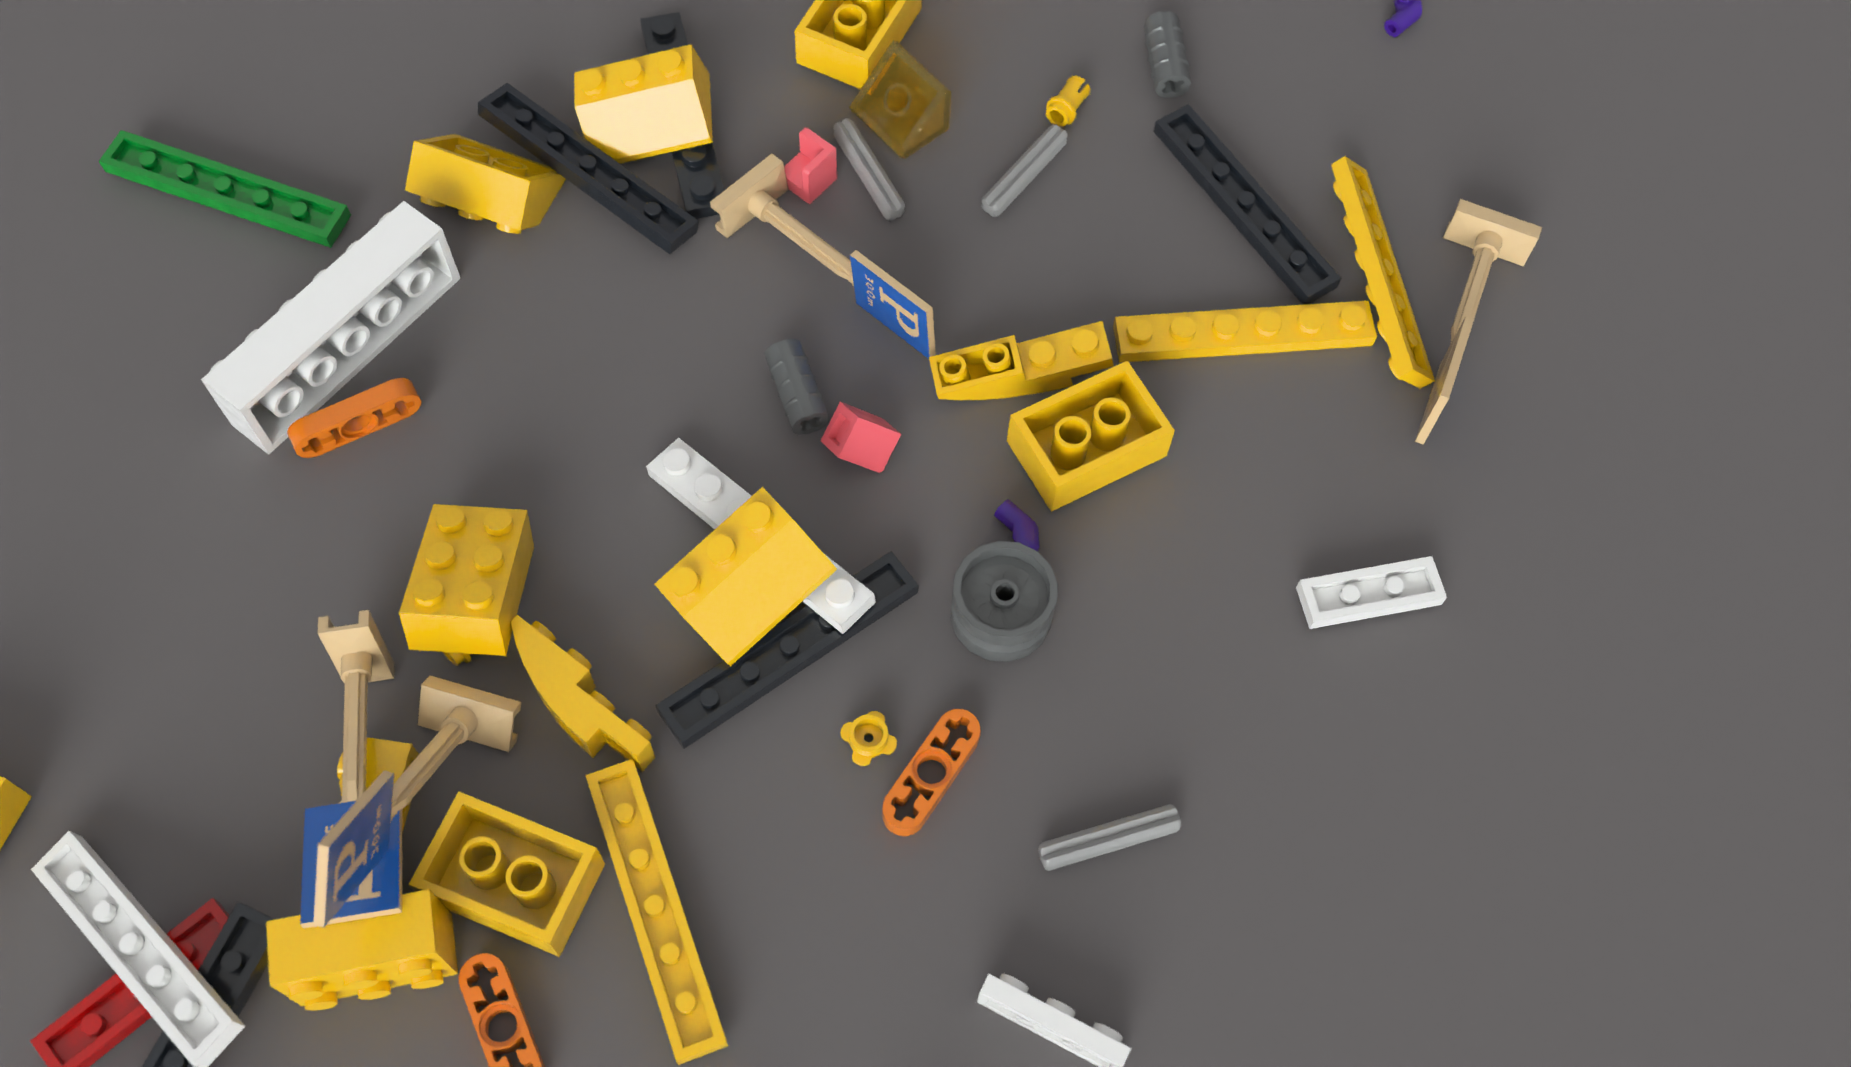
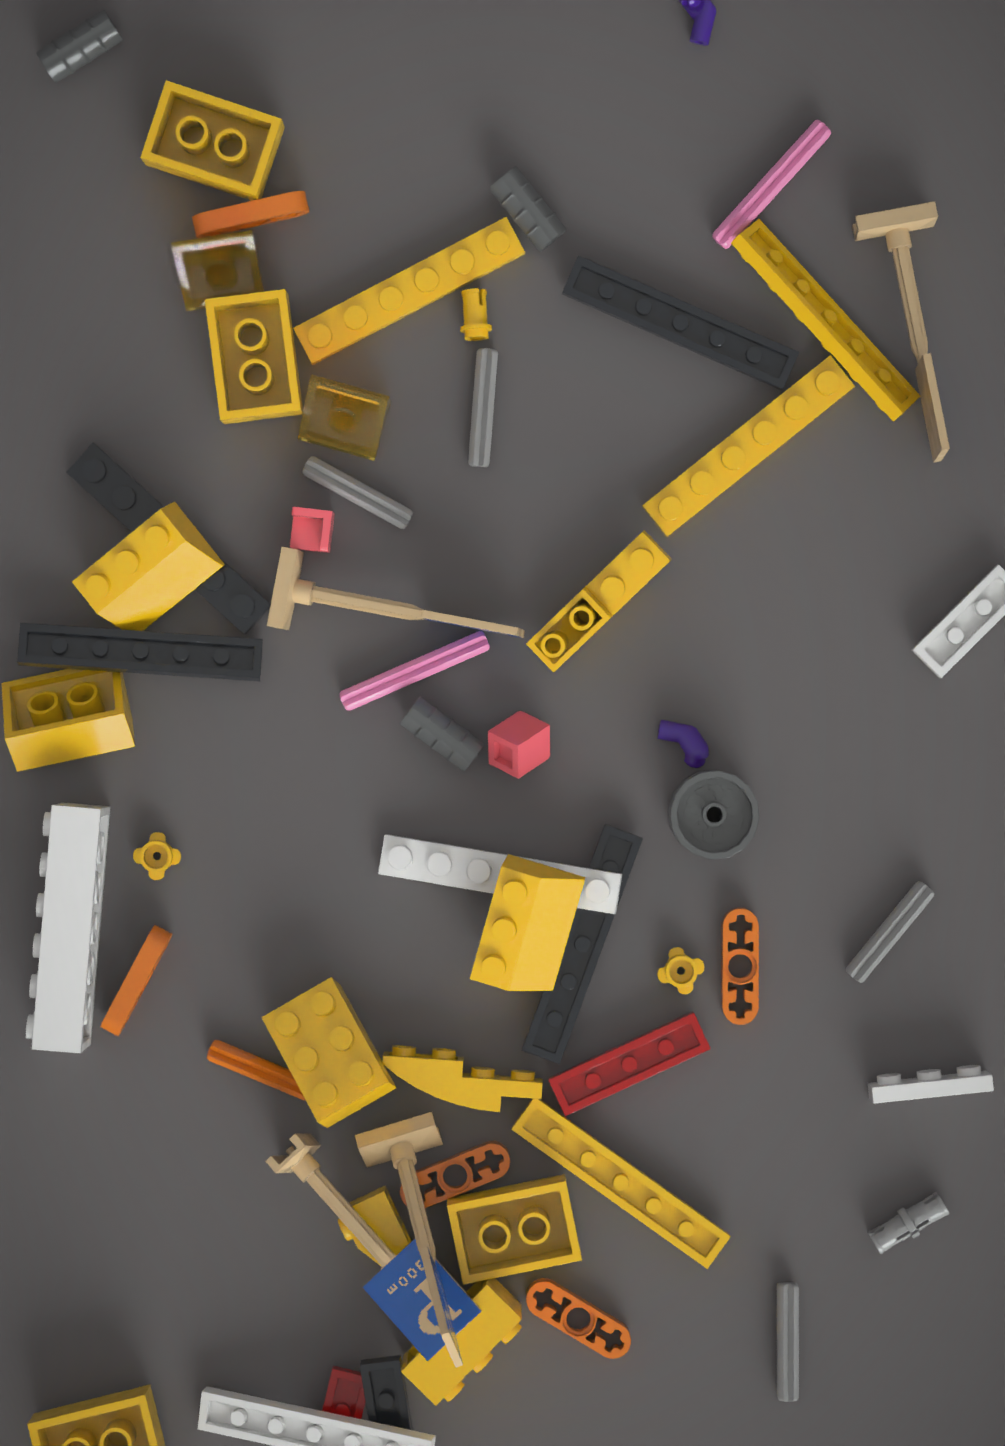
camera: 25 degrees left, 25 degrees up
yellow brick [1007,360,1175,512] -> none
none -> yellow plate [133,832,181,880]
none -> orange axle [207,1040,306,1101]
none -> yellow plate [293,217,525,365]
none -> bright pink axle [339,631,490,711]
none -> orange beam [400,1141,510,1208]
none -> red plate [548,1011,711,1116]
none -> bright pink axle [712,120,831,249]

